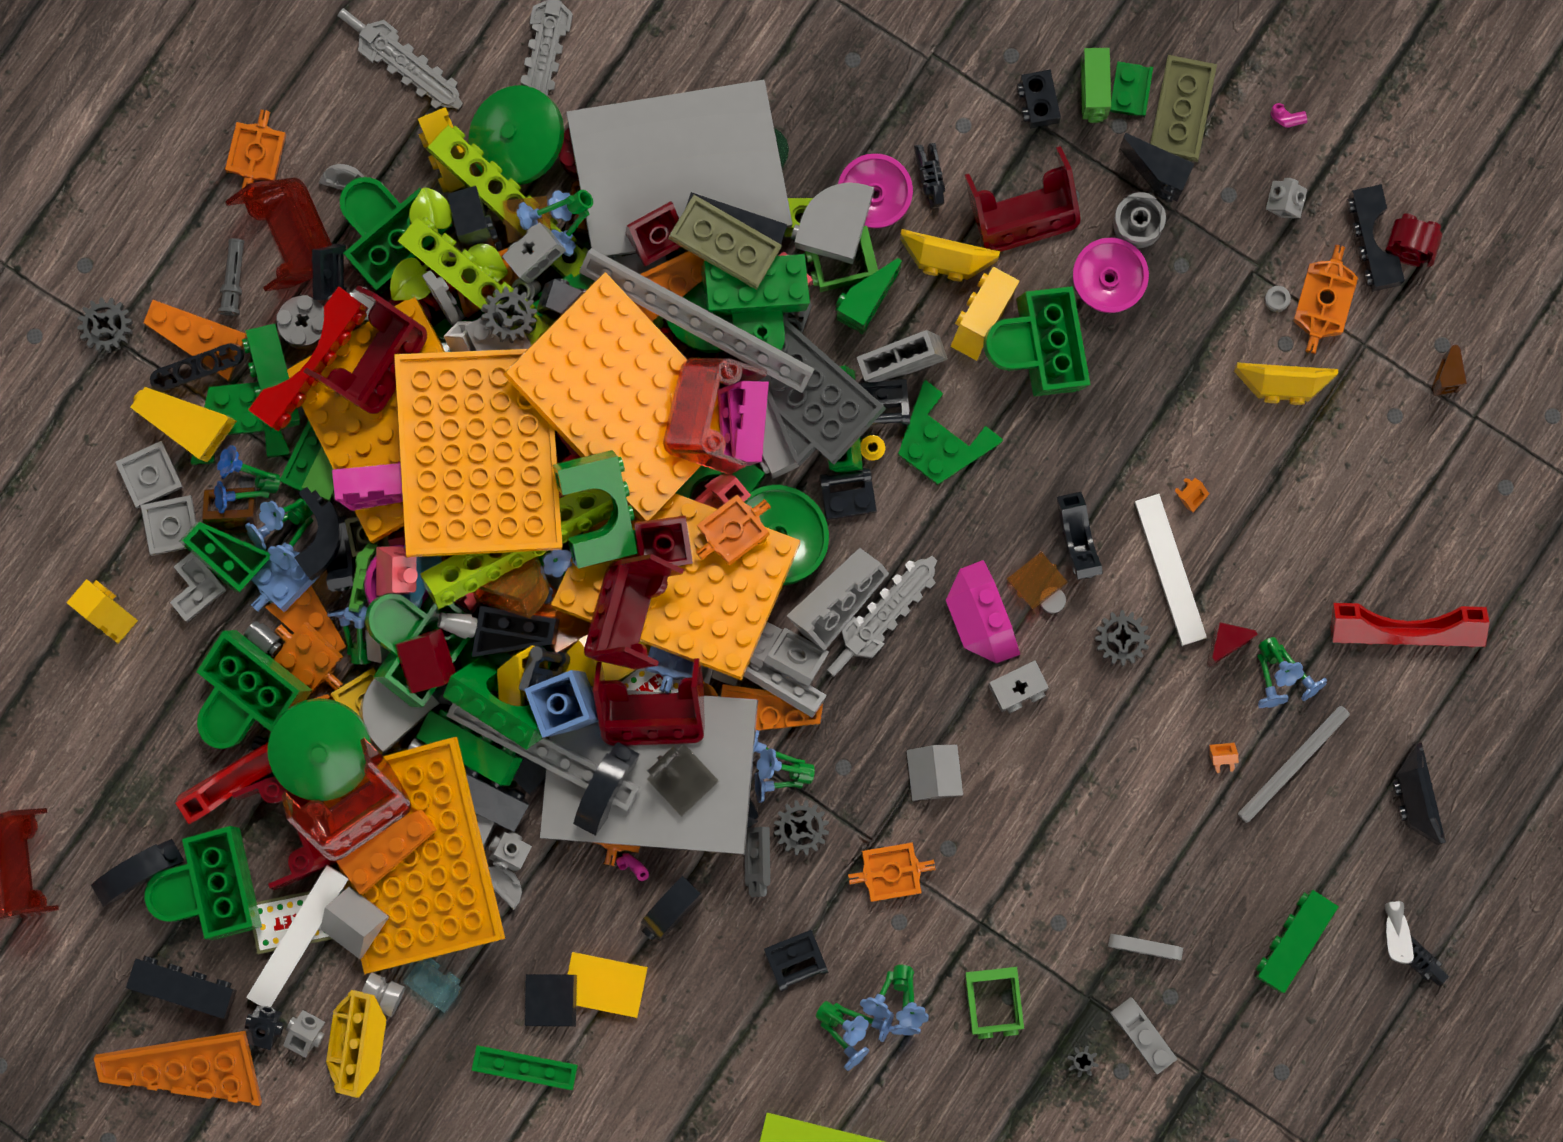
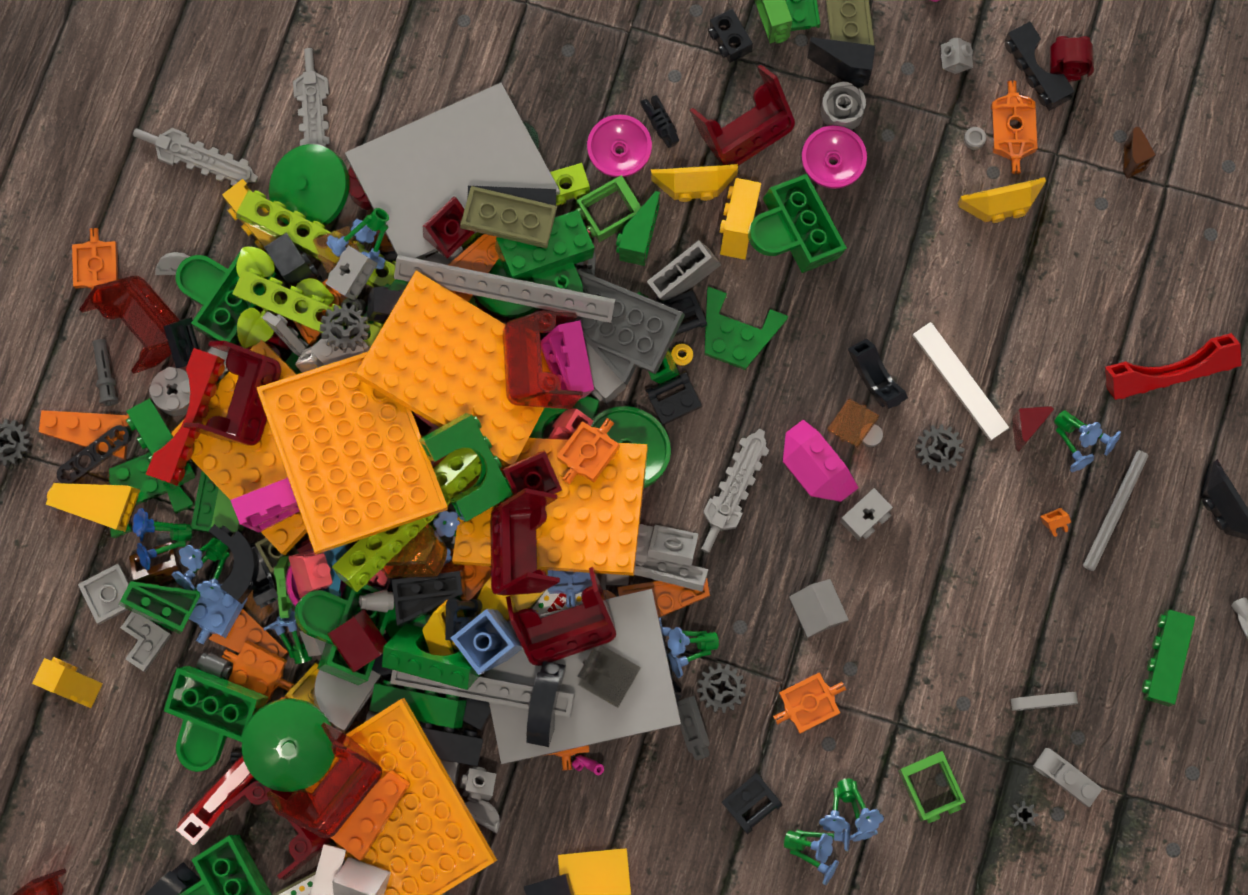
camera: 15 degrees left, 5 degrees down
light grey plate [116,441,184,509] -> none
black brick [641,876,703,941] -> none
light grey wedge [787,548,889,651] -> none
light grey brick [791,183,874,264] -> none
orange tile [1175,478,1209,512] -> none

